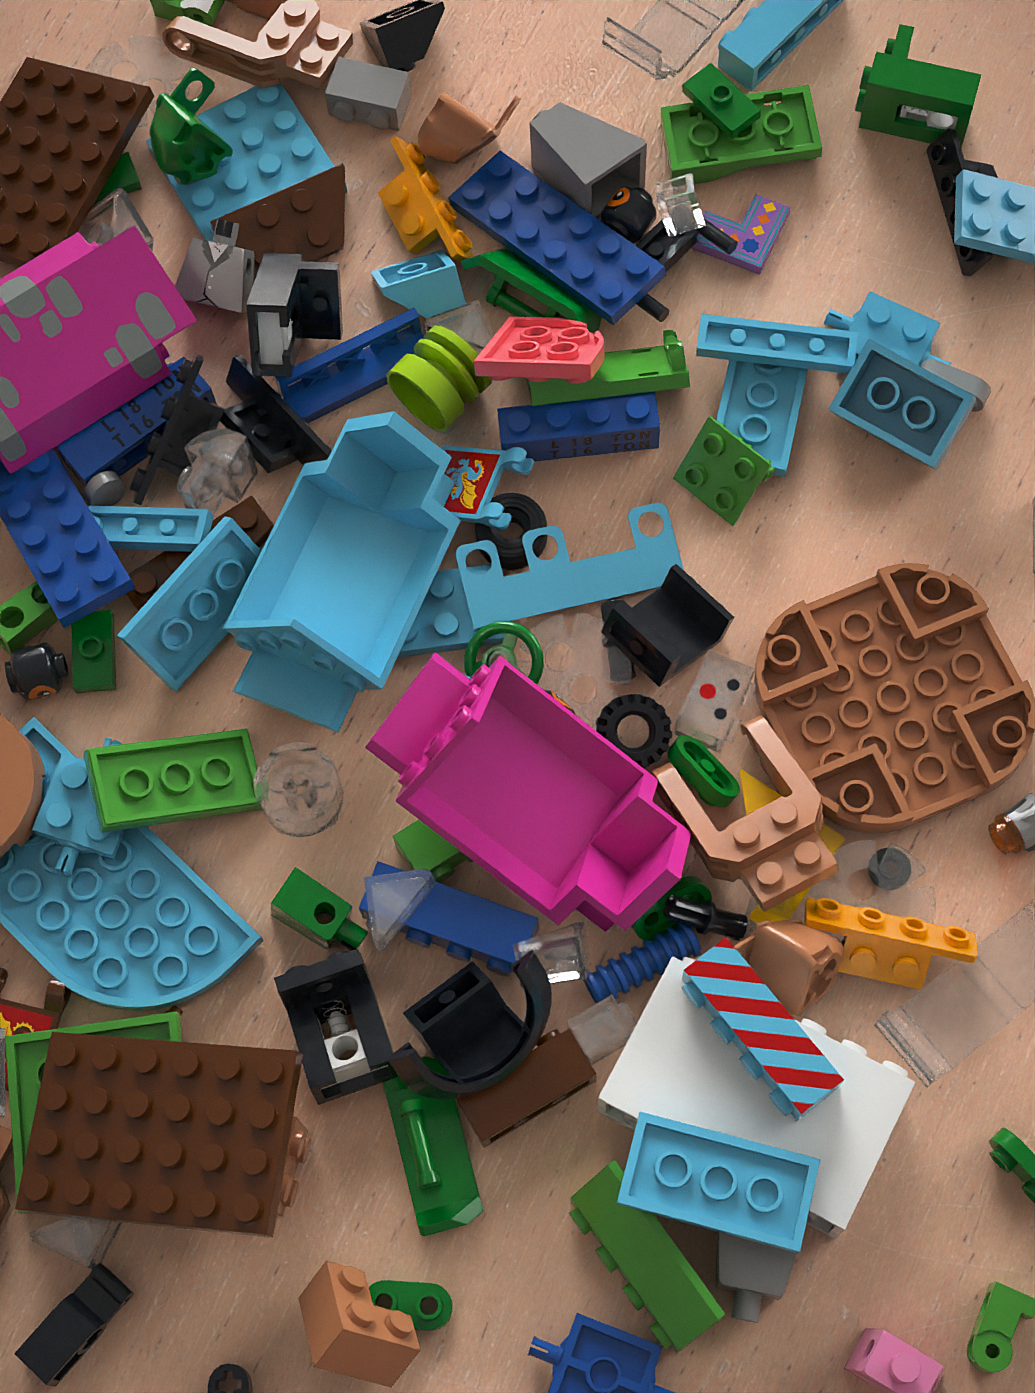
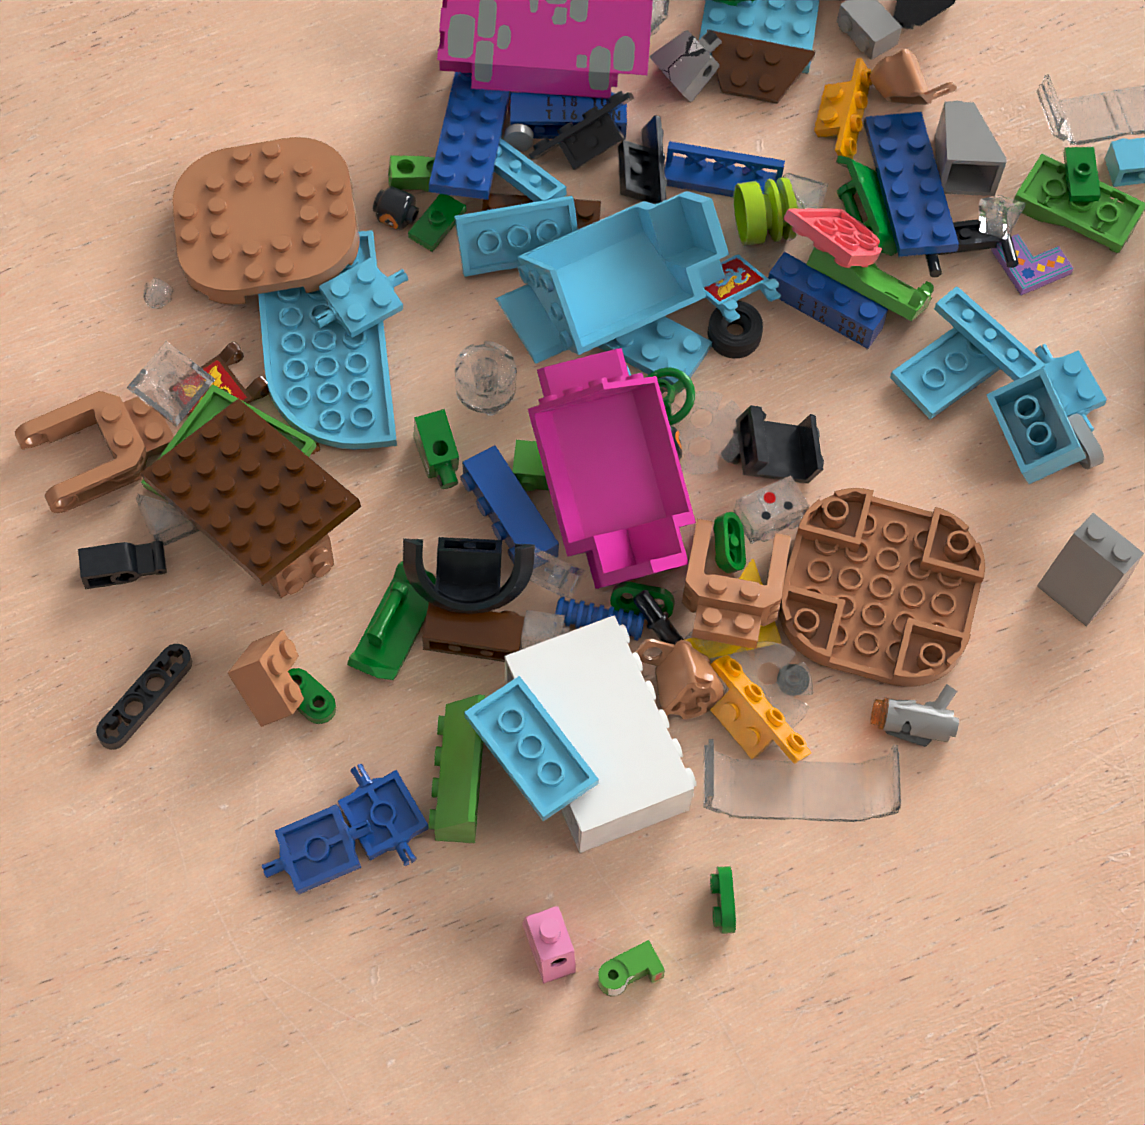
camera: 30 degrees right, 5 degrees down
bright green tile [83,729,266,833] -> none
clear brick [177,429,258,515] -> none
black brick [246,253,343,377] -> none
black brick [274,949,399,1105] -> none
clear slope [364,868,435,952] -> none
medium azure slope [370,249,467,322] -> none
medium azure piece [455,503,684,629] -> none
black tyre [595,694,673,768] -> none
black head [600,187,657,243] -> none
bright green hinge [673,416,775,526] -> none
brick [681,937,844,1121] -> none
light grey torso [716,1231,797,1323] -> none

